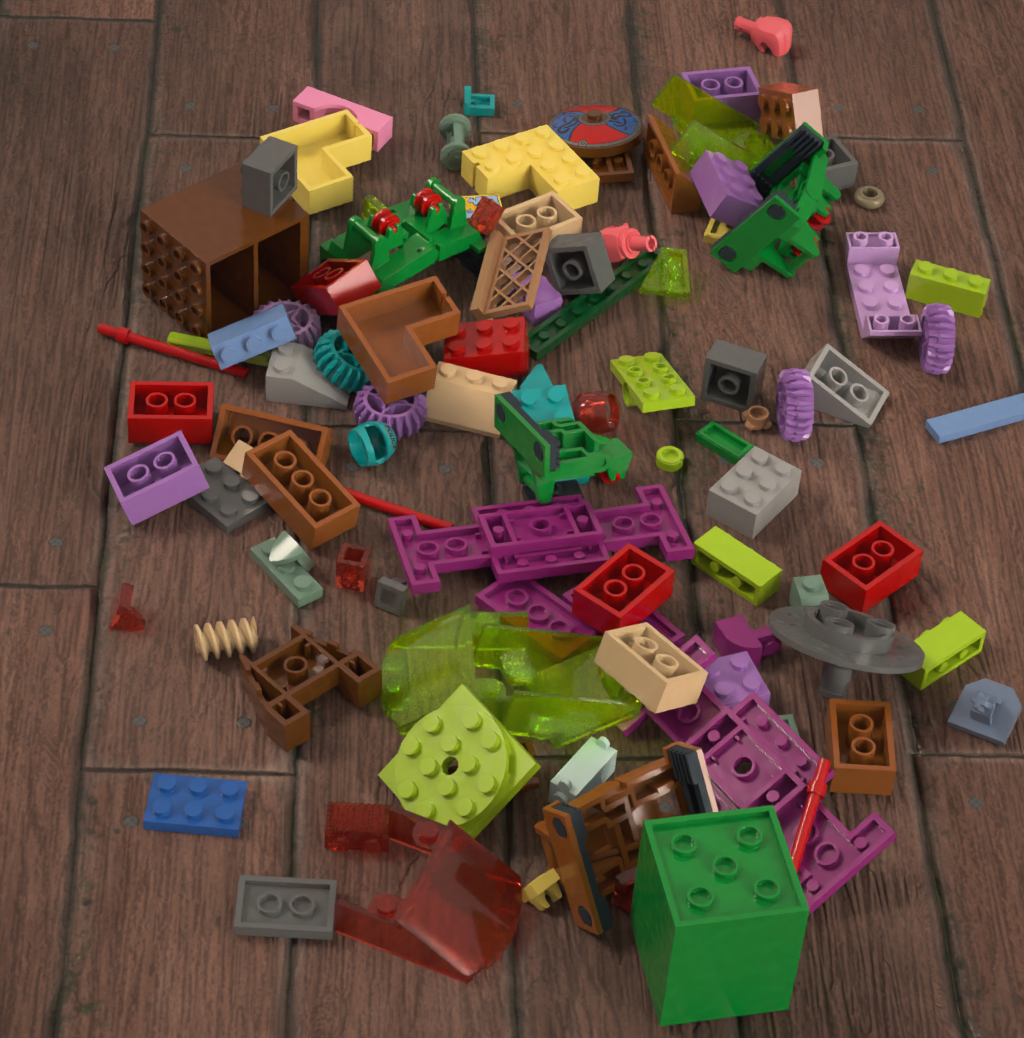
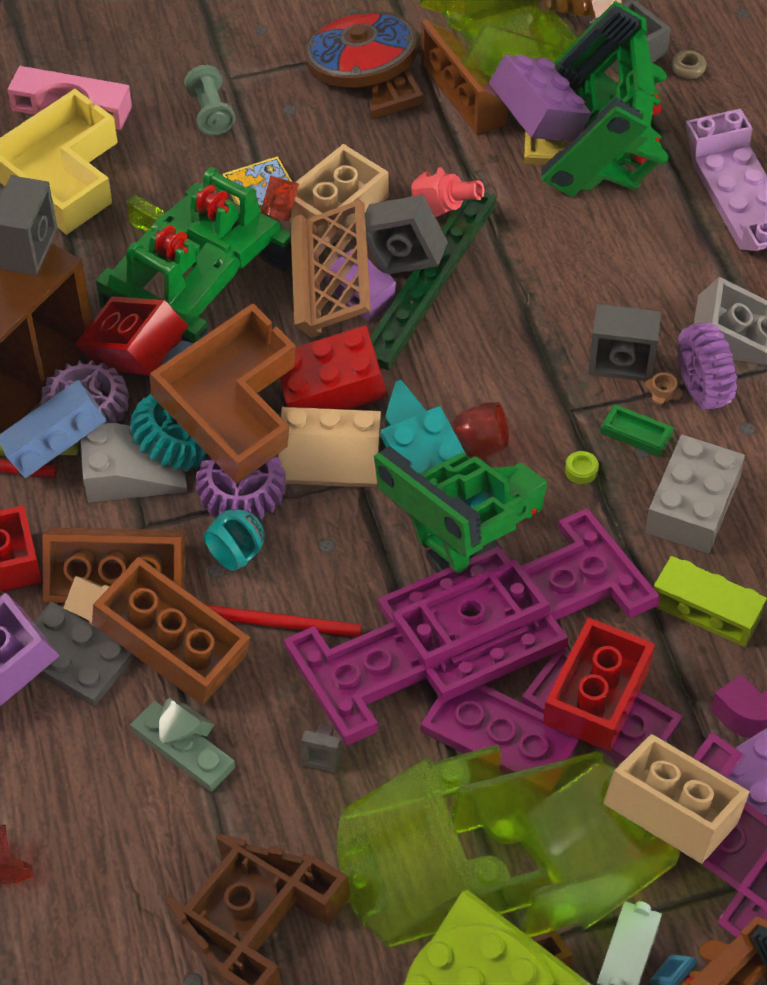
camera: 10 degrees left, 10 degrees up
tan piece [193,616,258,661] -> none
clear red brick [335,542,372,592] -> none
light yellow piece [461,124,600,210] -> none
teal tile [463,86,495,117] -> none
lime plate [610,352,695,413] -> none
clear neon green wing [639,247,690,298] -> none

